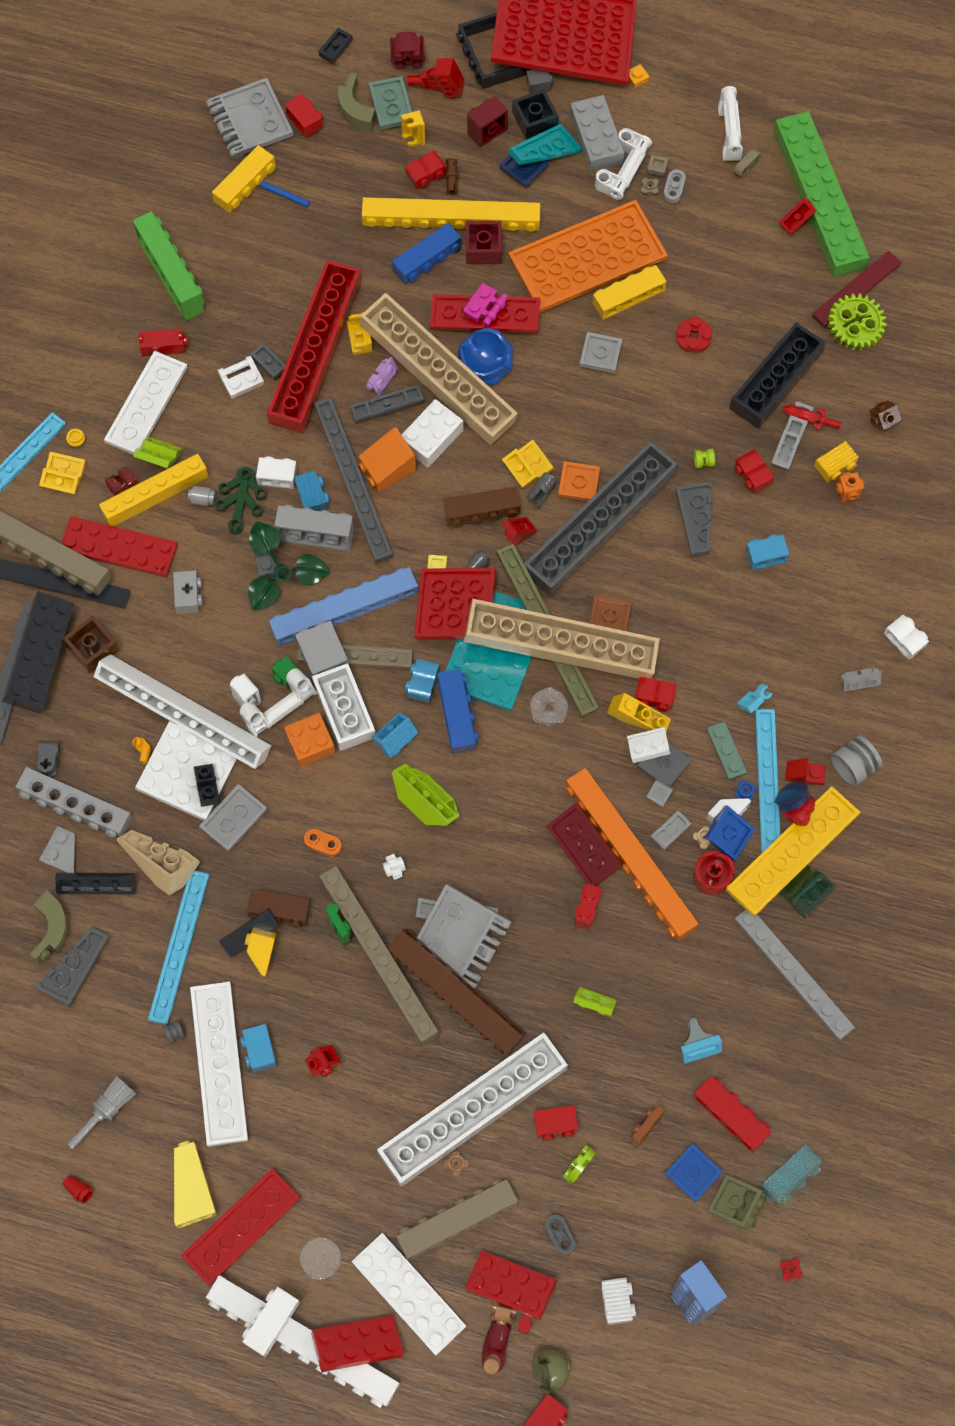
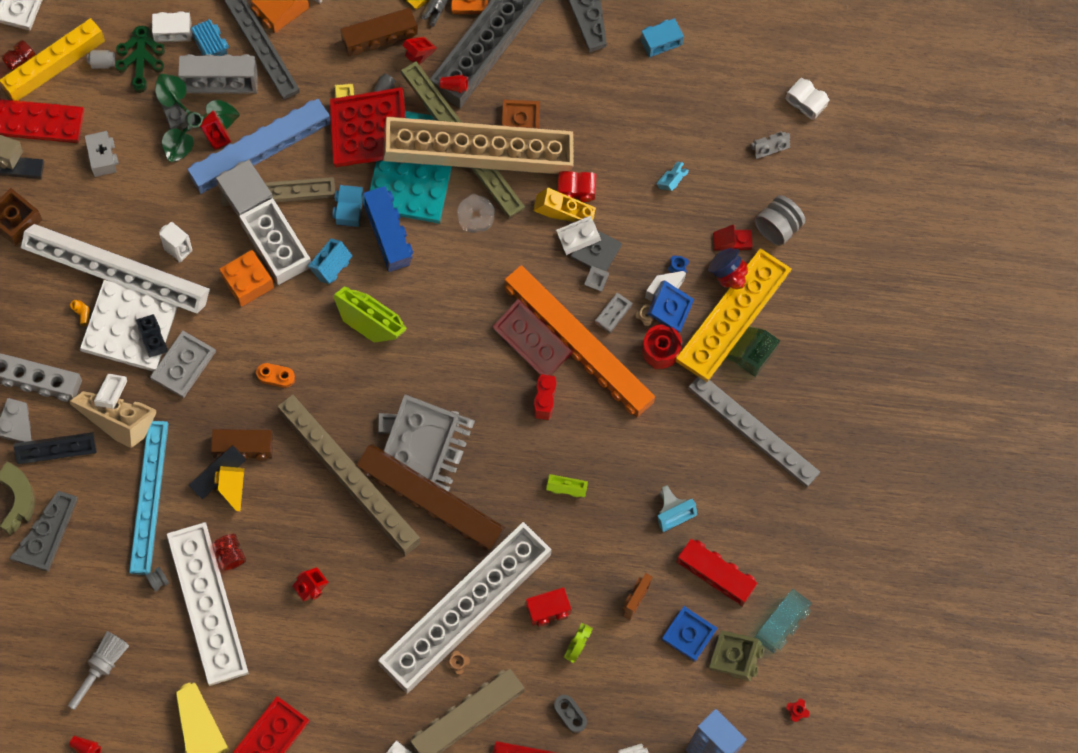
camera: 15 degrees left, 0 degrees up
lime slope [133,437,183,468] -> none
white piece [240,668,317,737] -> none
dark azure brick [240,1024,277,1073] -> none
green brick [272,656,298,690] -> none
green plate [326,903,352,947] -> none
white gear [382,854,406,880] -> none
sand green plate [706,721,747,781] -> none
medium azure tile [755,709,780,854] -> none
none -> white tile [94,374,127,409]
none -> red slope [200,110,231,150]
none -> clear red wheel [212,534,247,571]
none -> red cone [440,74,468,93]

